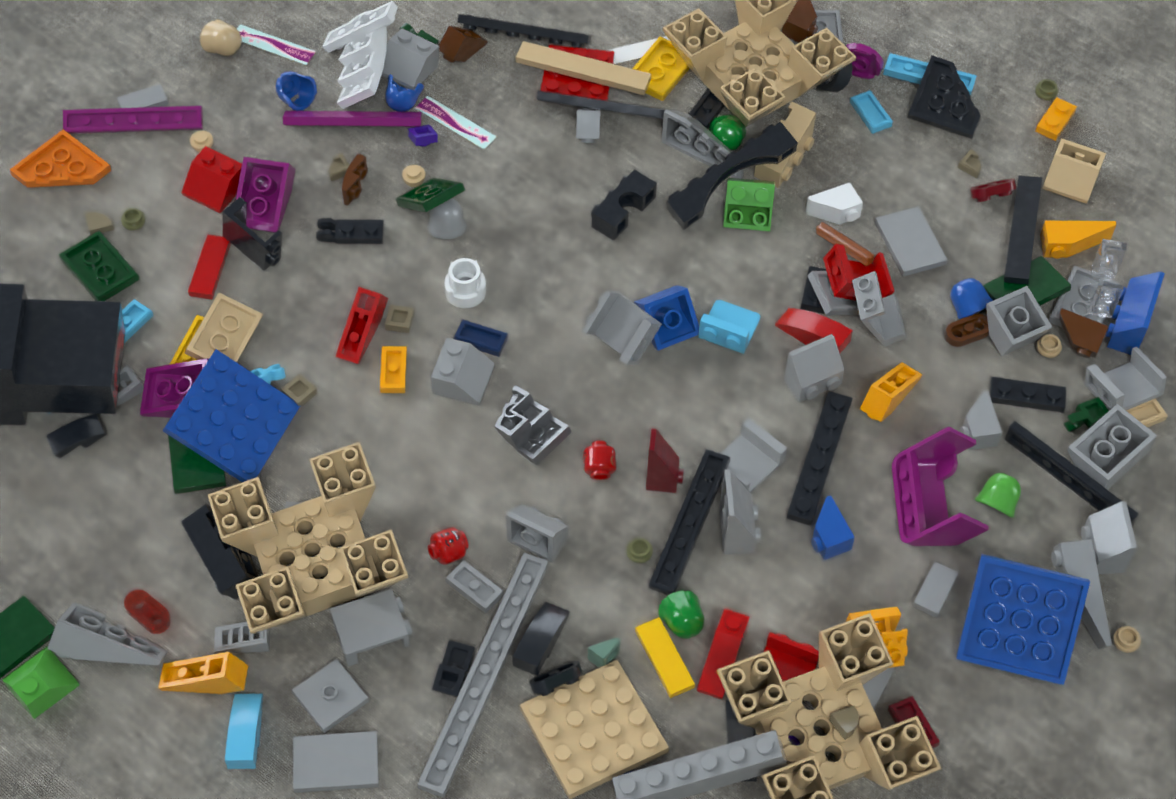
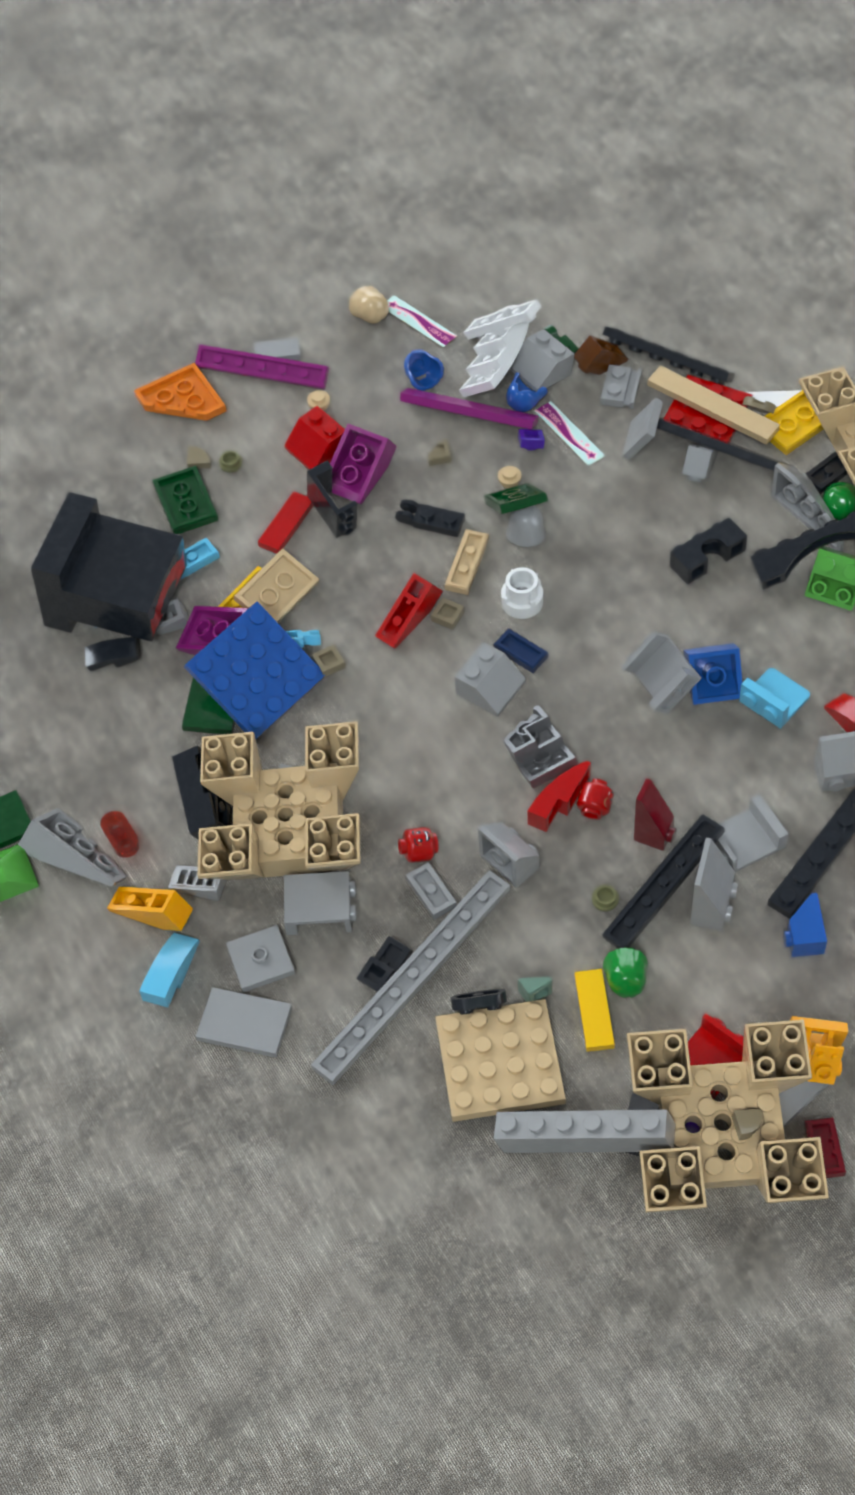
camera: 25 degrees right, 0 degrees up
reddish brown slope [342,153,368,206] -> none
light orange plate [380,346,407,393] -> none
black slope [513,602,570,676] -> none
red slope [697,608,750,700] -> none
none -> tan tile [445,529,489,595]
none -> red slope [527,760,591,832]
none -> light grey plate [600,364,642,409]
none -> light grey tile [622,398,663,460]
none -> dark tan tile [742,396,776,414]

